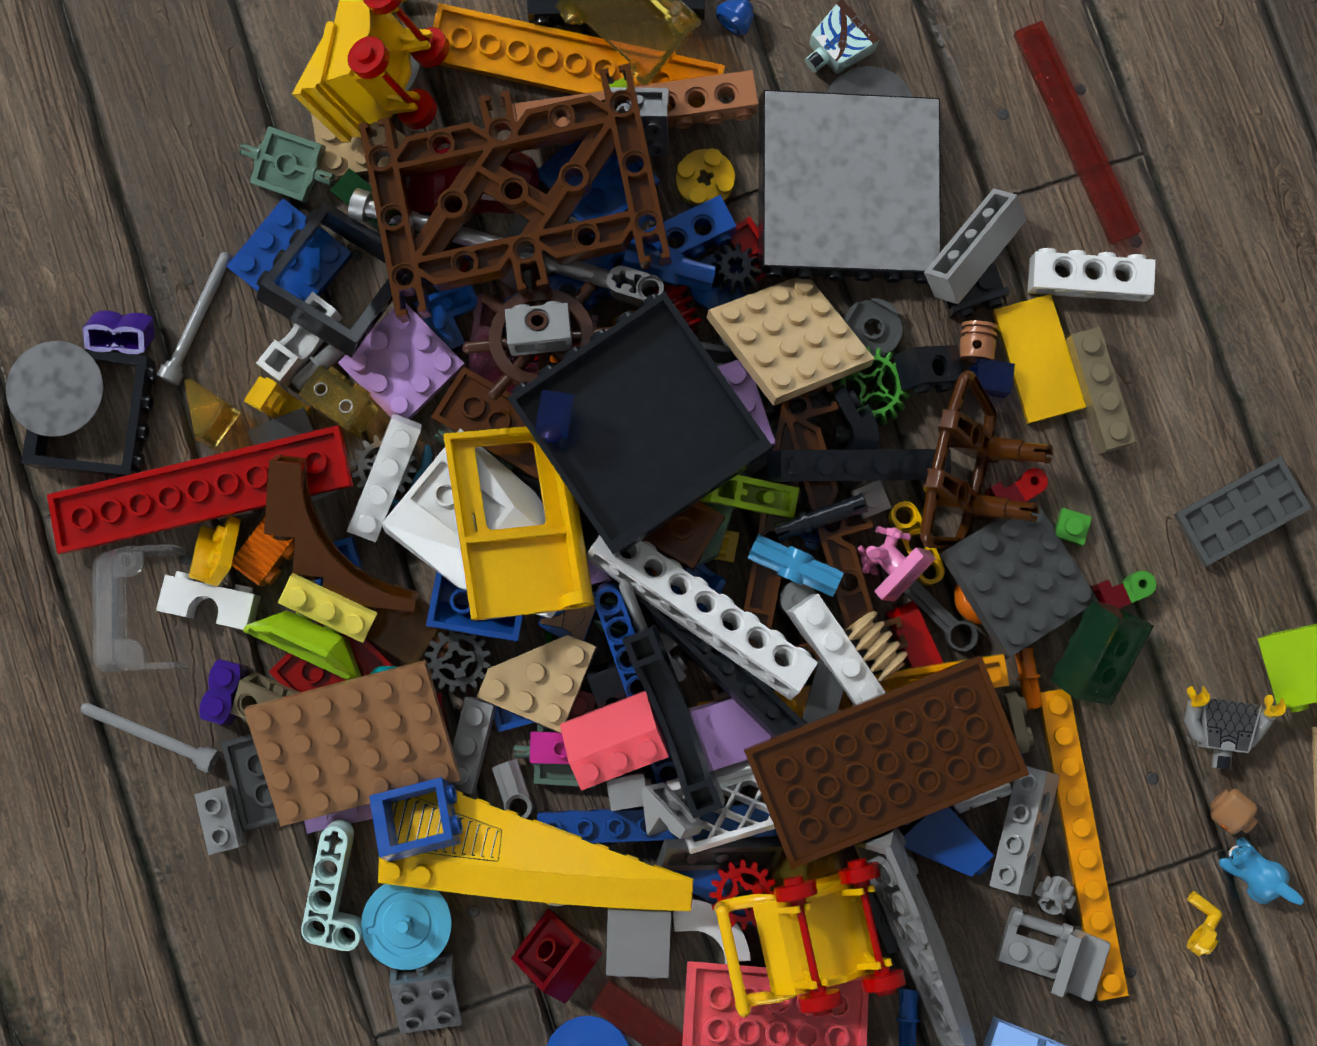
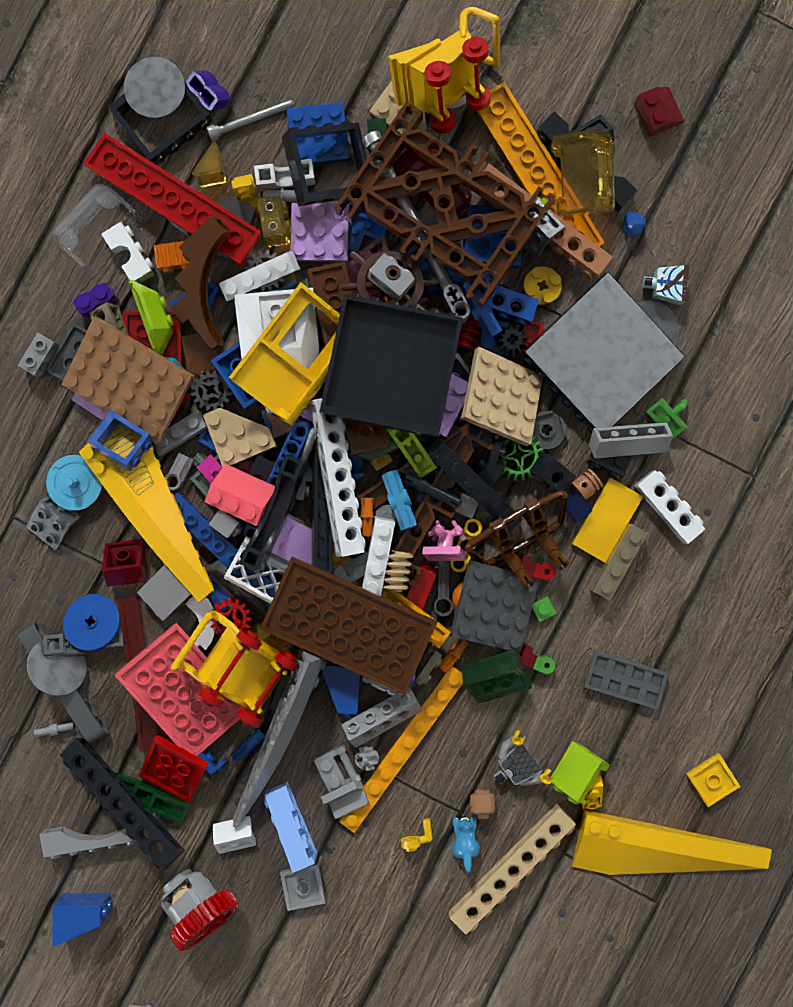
camera: 50 degrees right, 5 degrees up
light grey piece [80,703,220,773] -> none
yellow bracket [189,516,241,587] -> none
sand green plate [239,126,335,203] -> none
light yellow plate [278,573,377,643] -> none
light aqua beam [301,819,363,951] -> none
clear blue brick [535,390,575,442] -> none
light grey slope [642,782,704,839] -> none
clear red plate [1013,20,1141,246] -> none
none -> orange axle [359,498,375,537]
none -> bright green plate [646,398,688,439]

